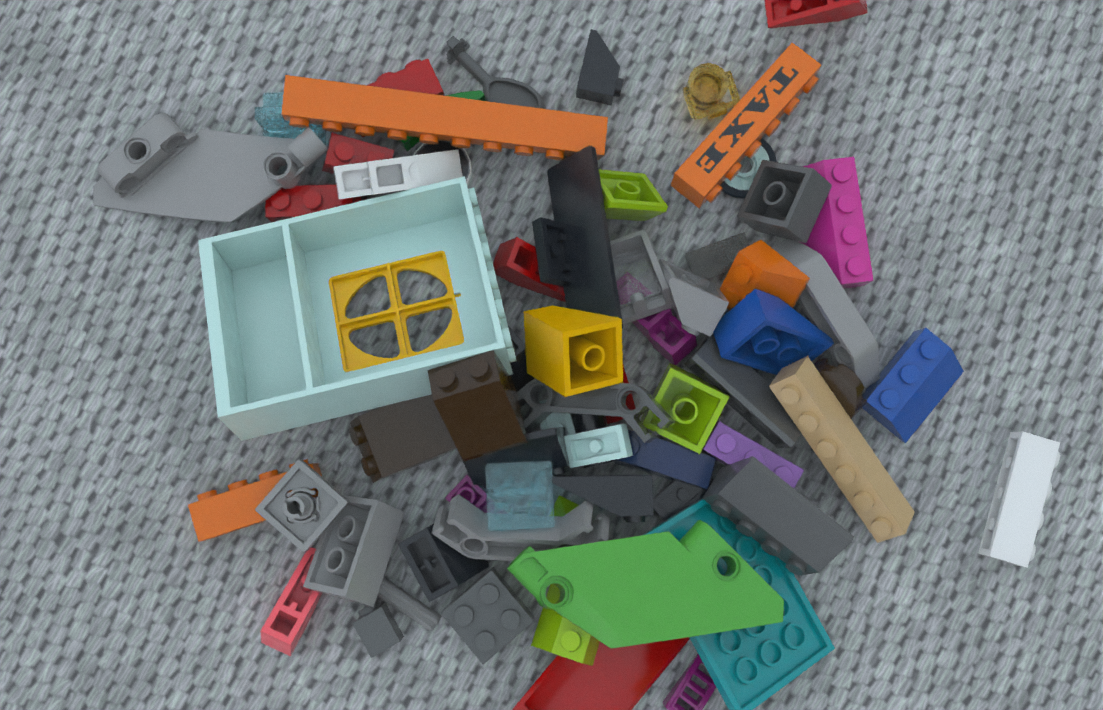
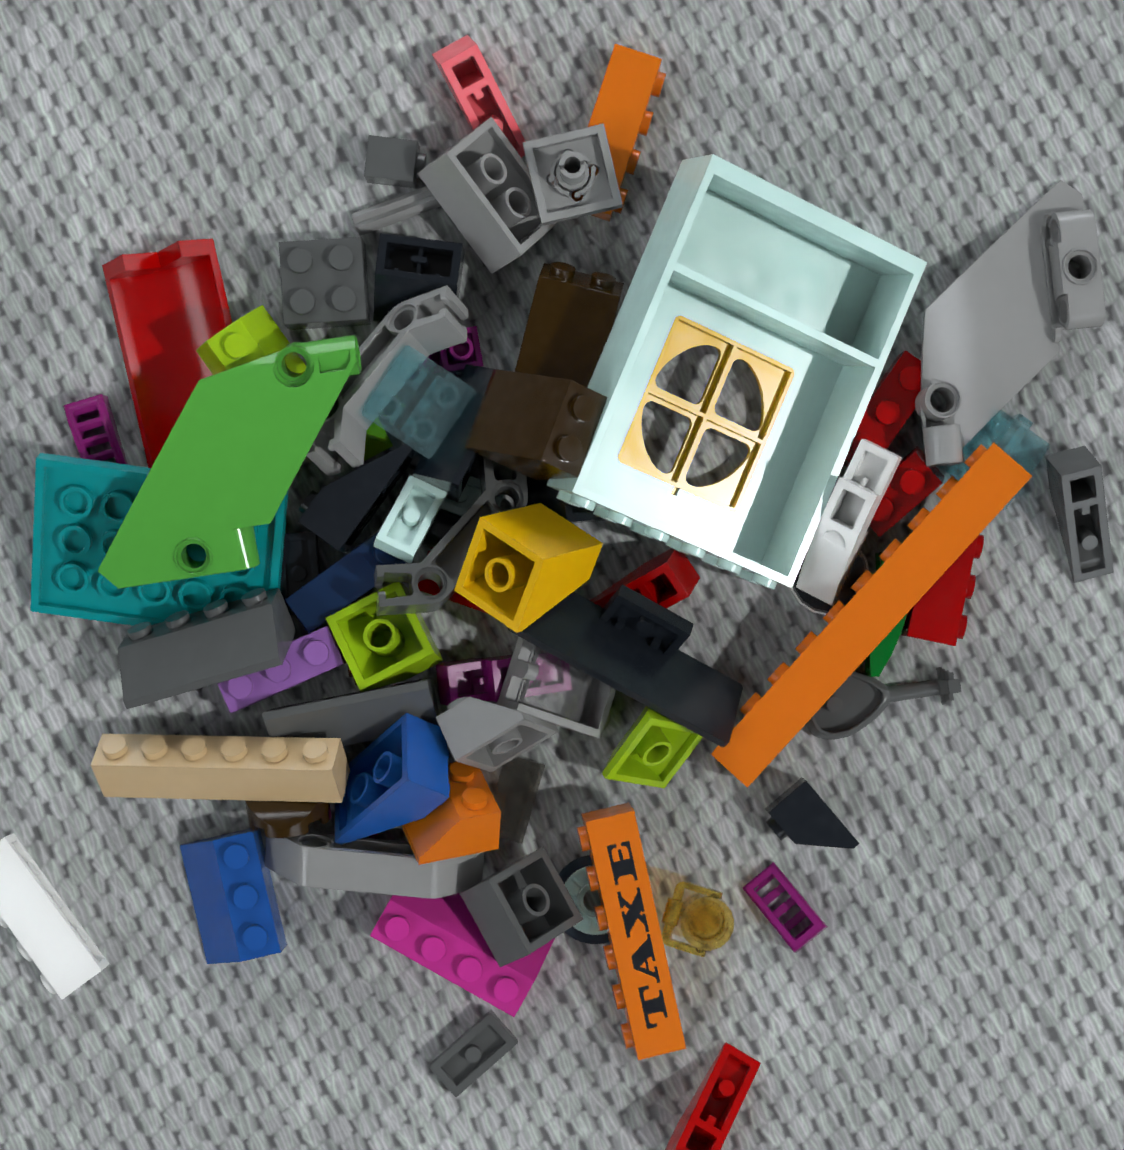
camera: 135 degrees right, 5 degrees up
none -> dark grey plate [429,1010,518,1097]
none -> magenta slope [743,862,828,953]
none -> dark grey slope [1045,446,1114,583]

